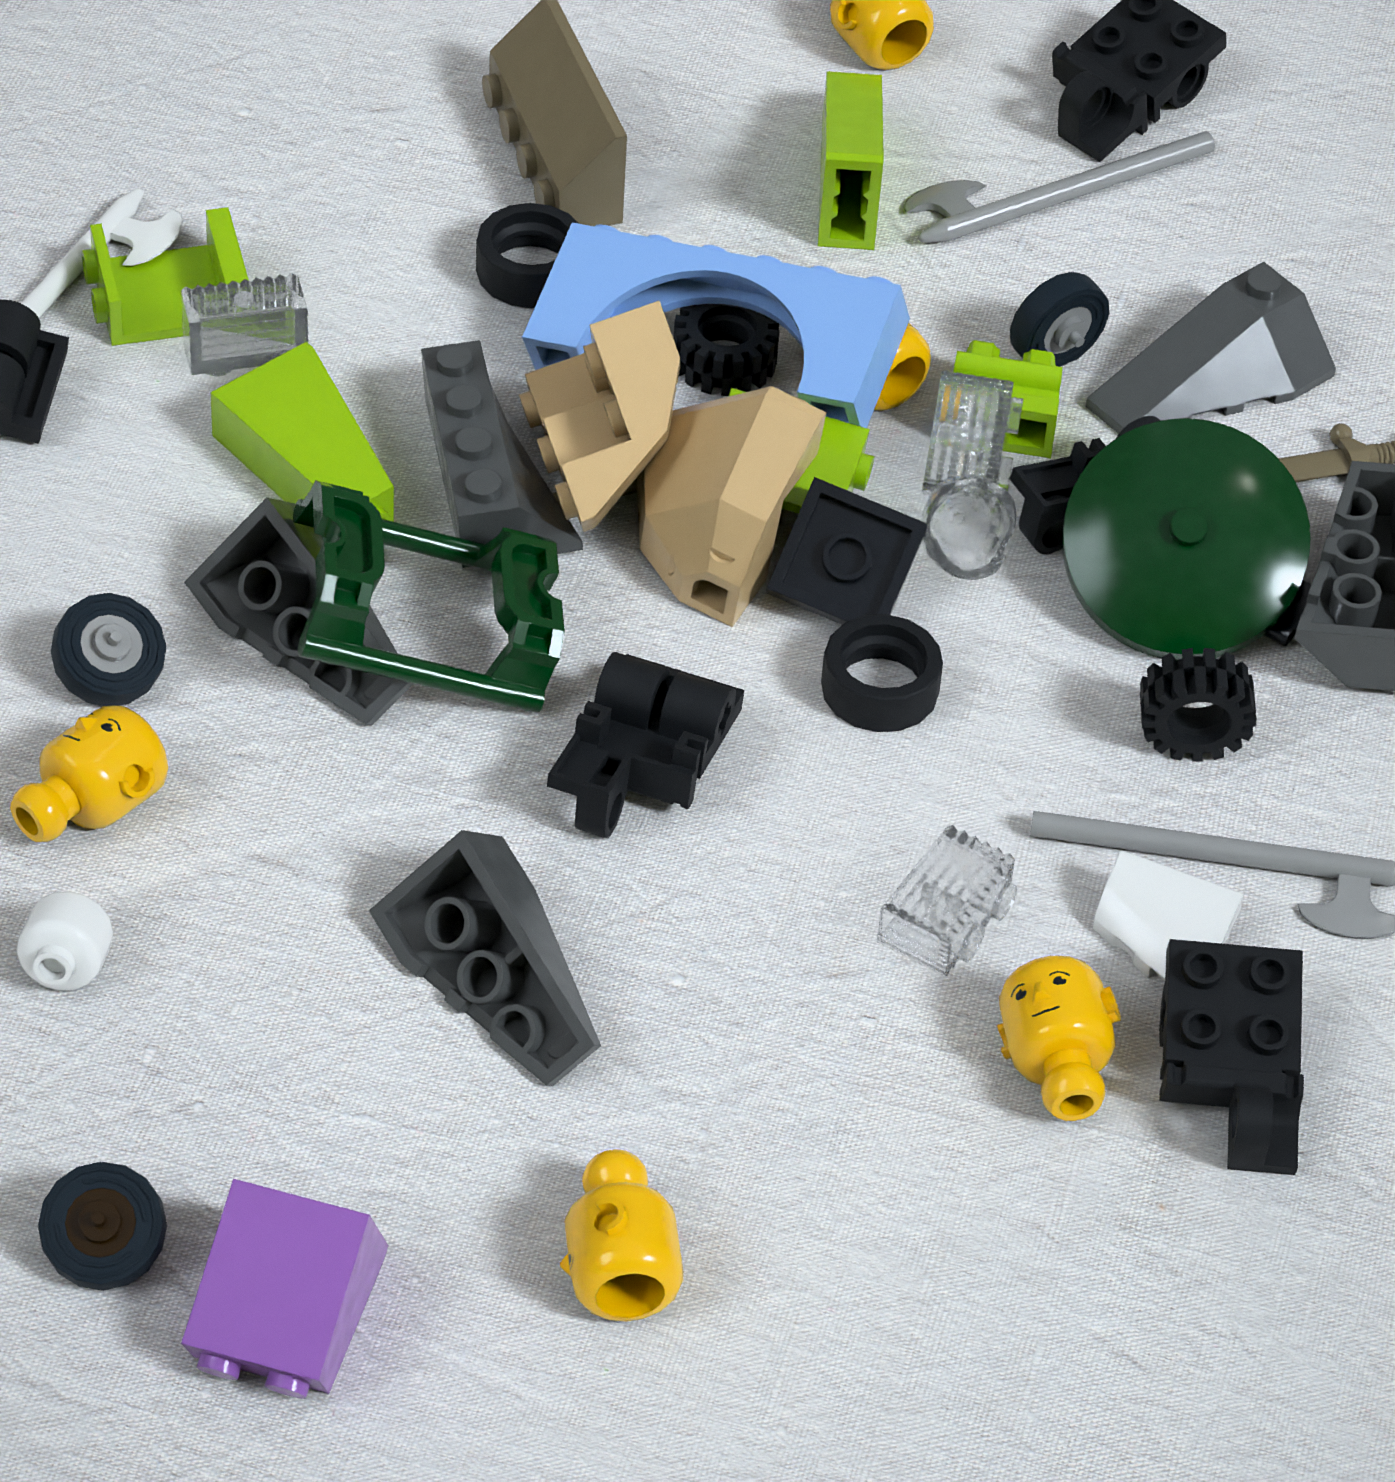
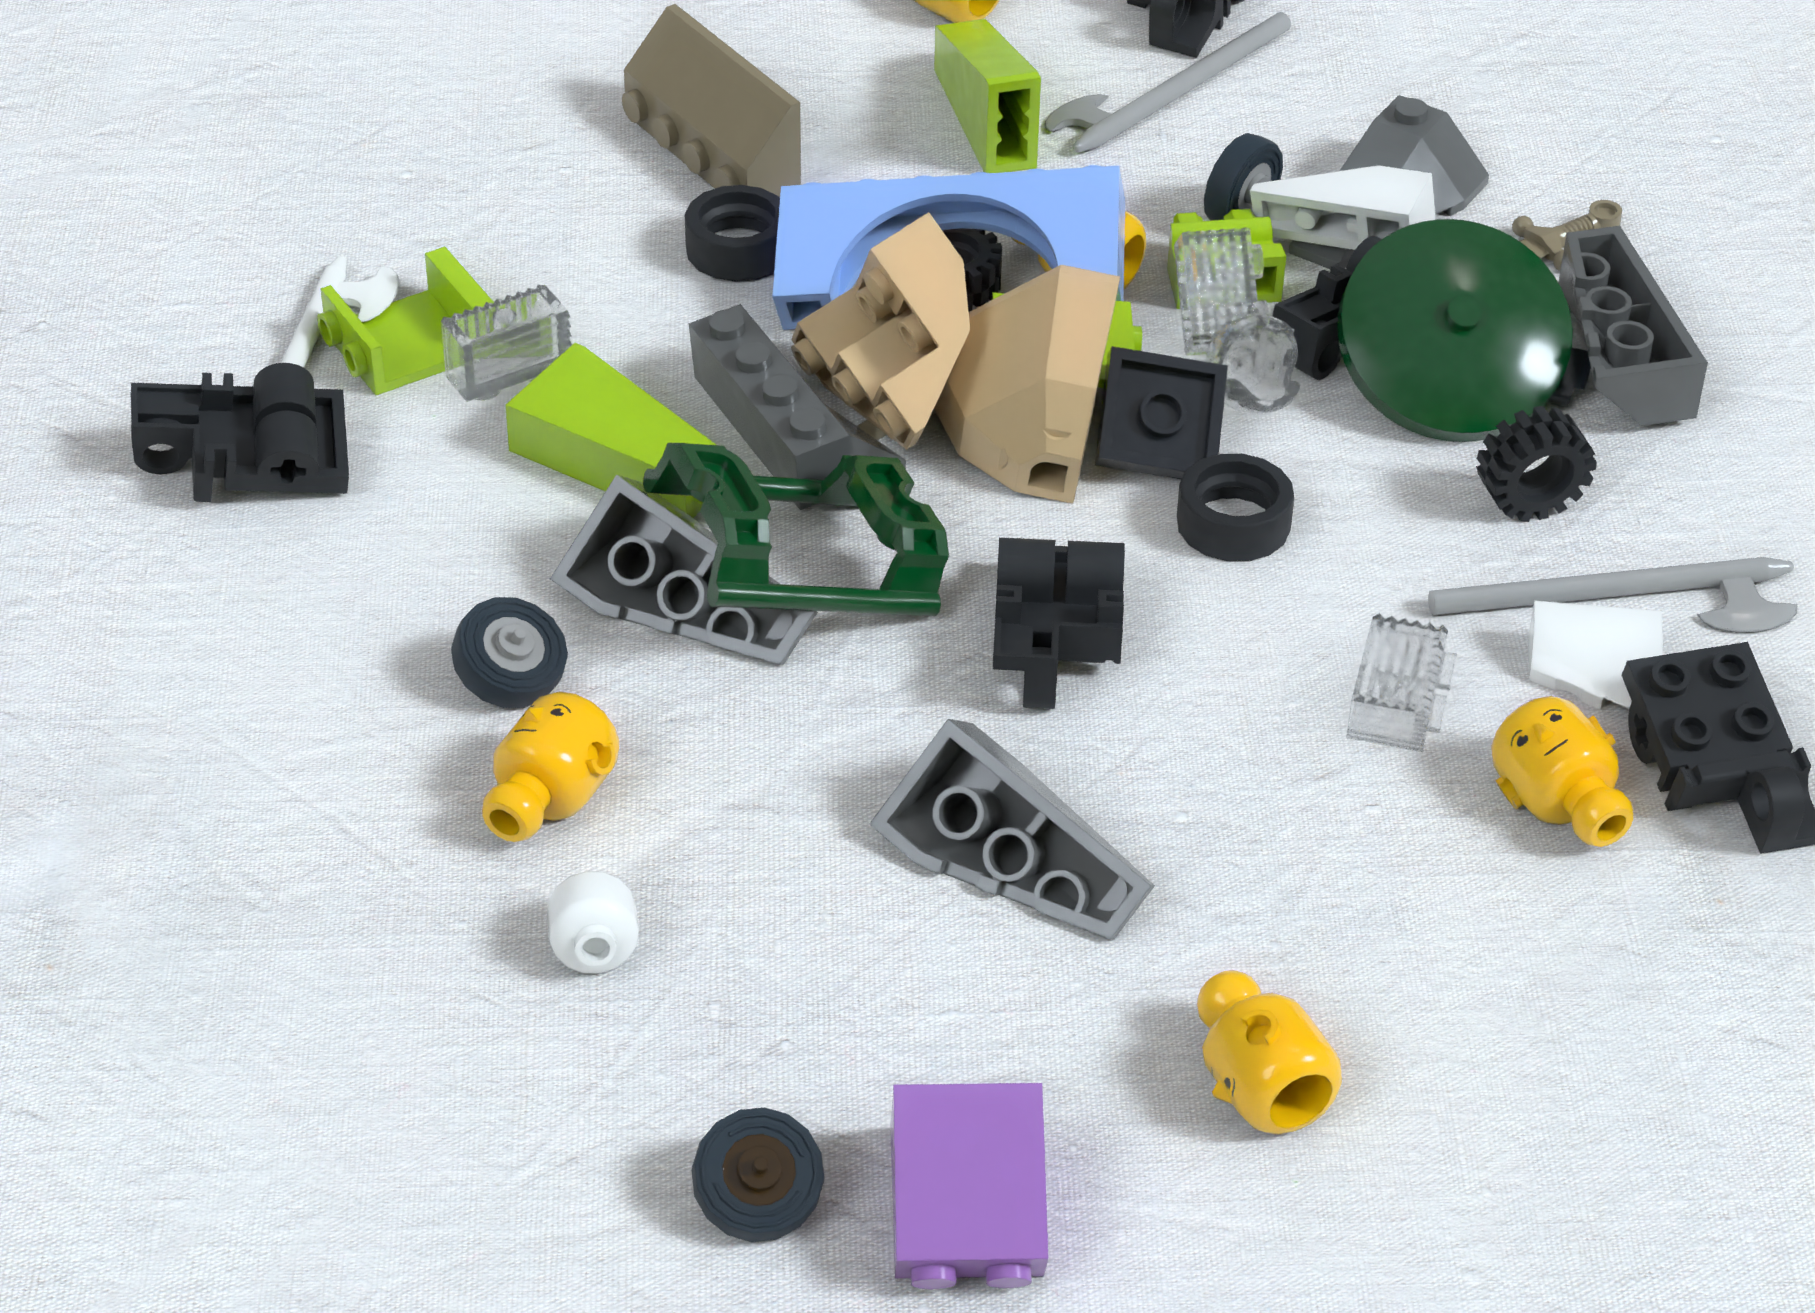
camera: 15 degrees left, 5 degrees down
none -> white slope [1250,165,1436,250]

